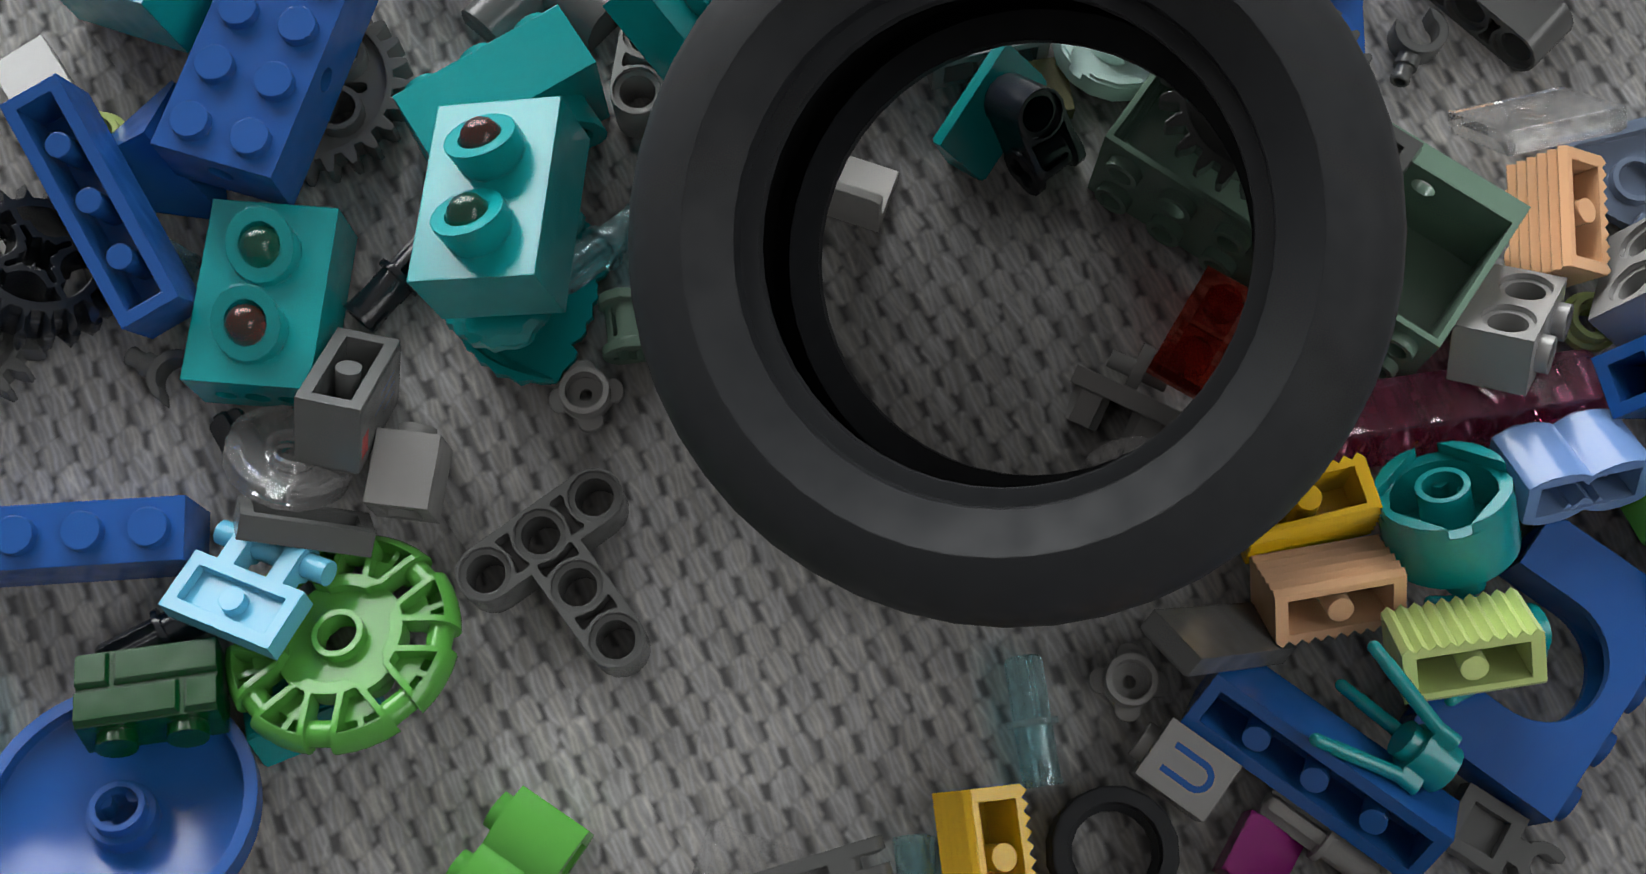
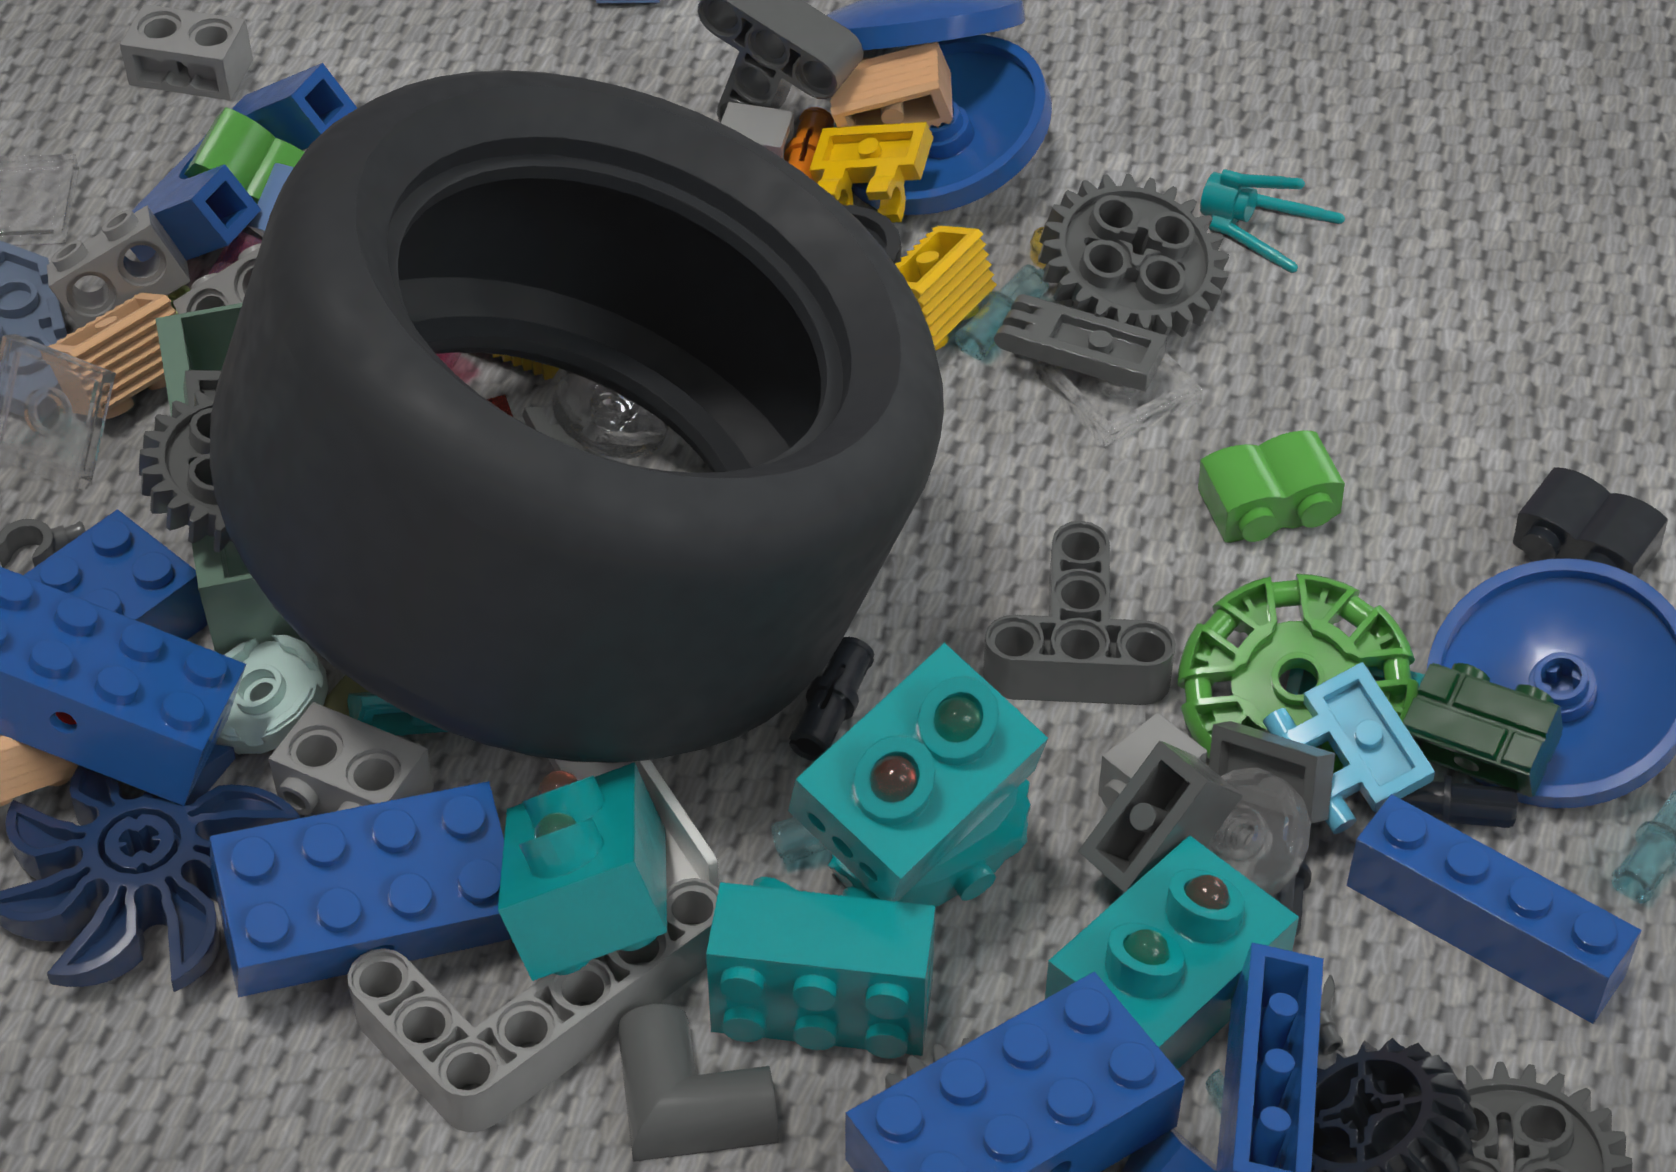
camera: 140 degrees left, 25 degrees down
black axle [343,236,418,334] -> none

